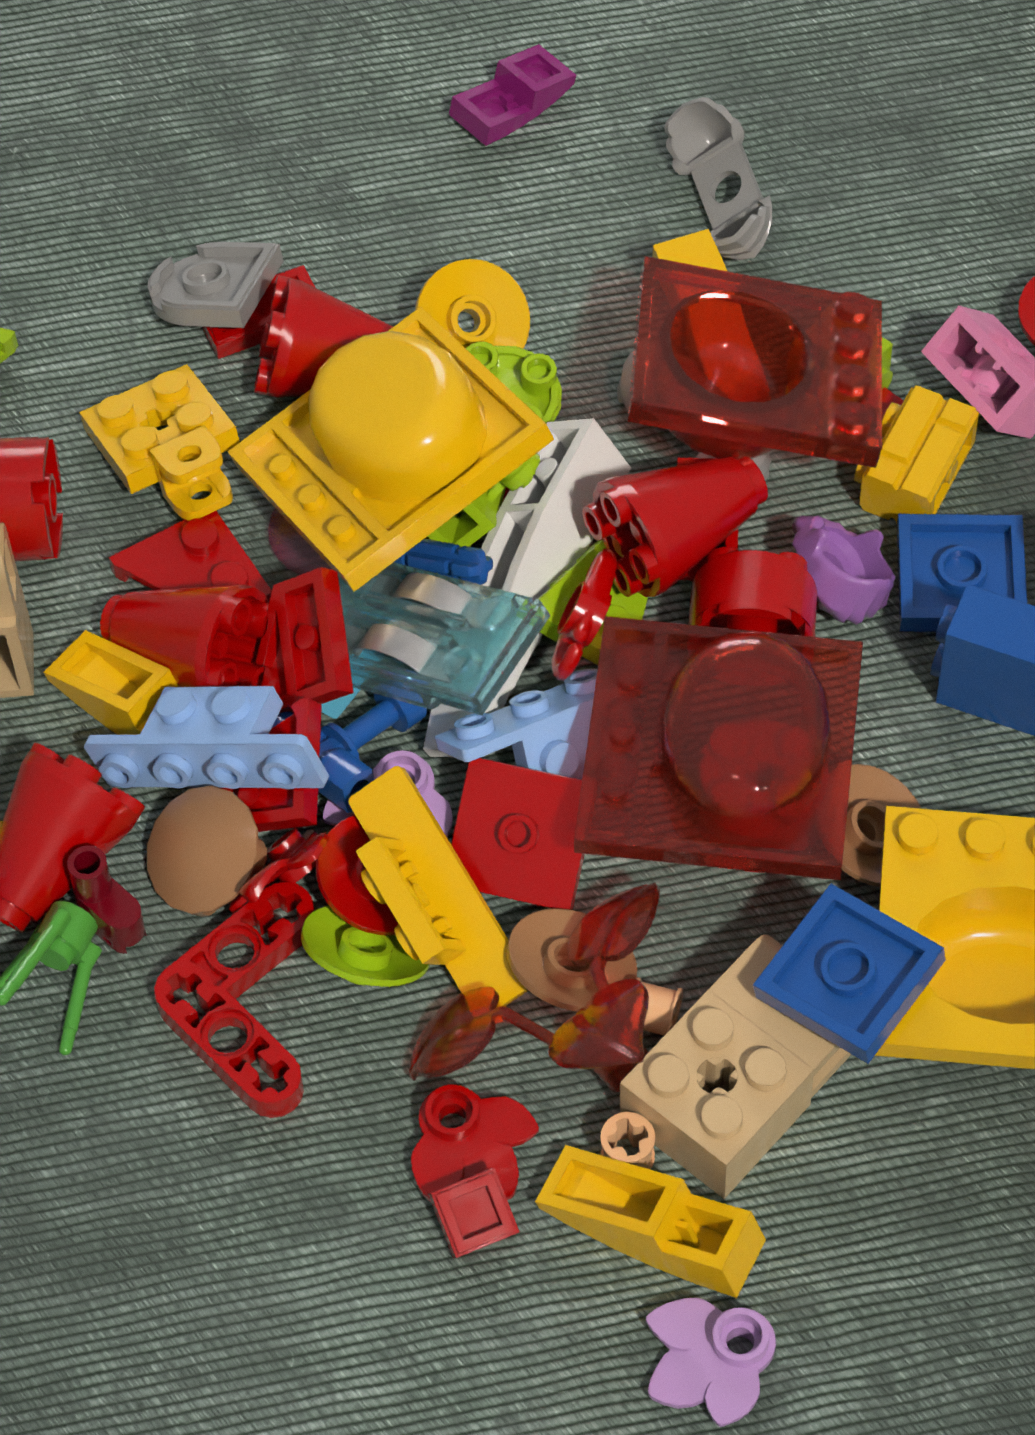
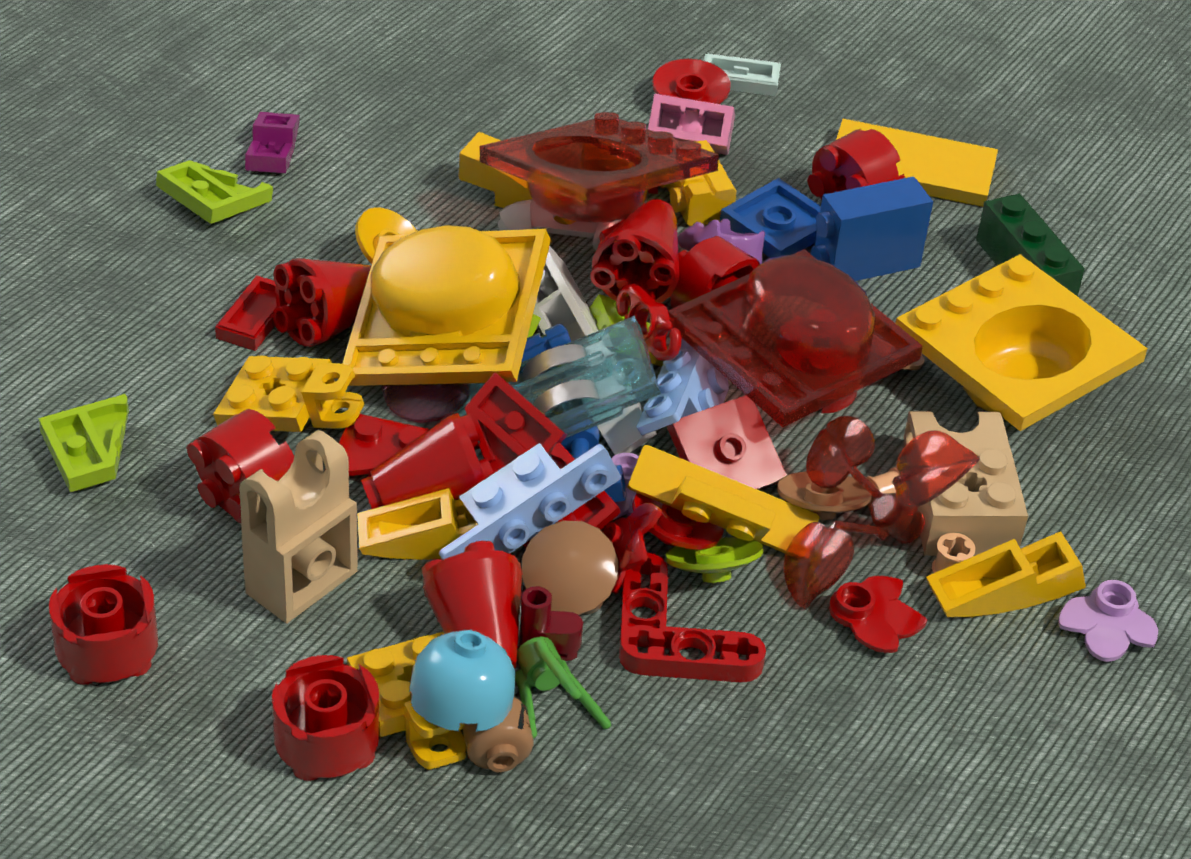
camera: 50 degrees left, 15 degrees down
light grey tile [147,242,284,328] -> none
red tile [428,1167,520,1258] -> none
light grey piece [664,97,773,260] -> none
blue plate [753,884,946,1064] -> none
none -> lime wing [156,160,273,224]

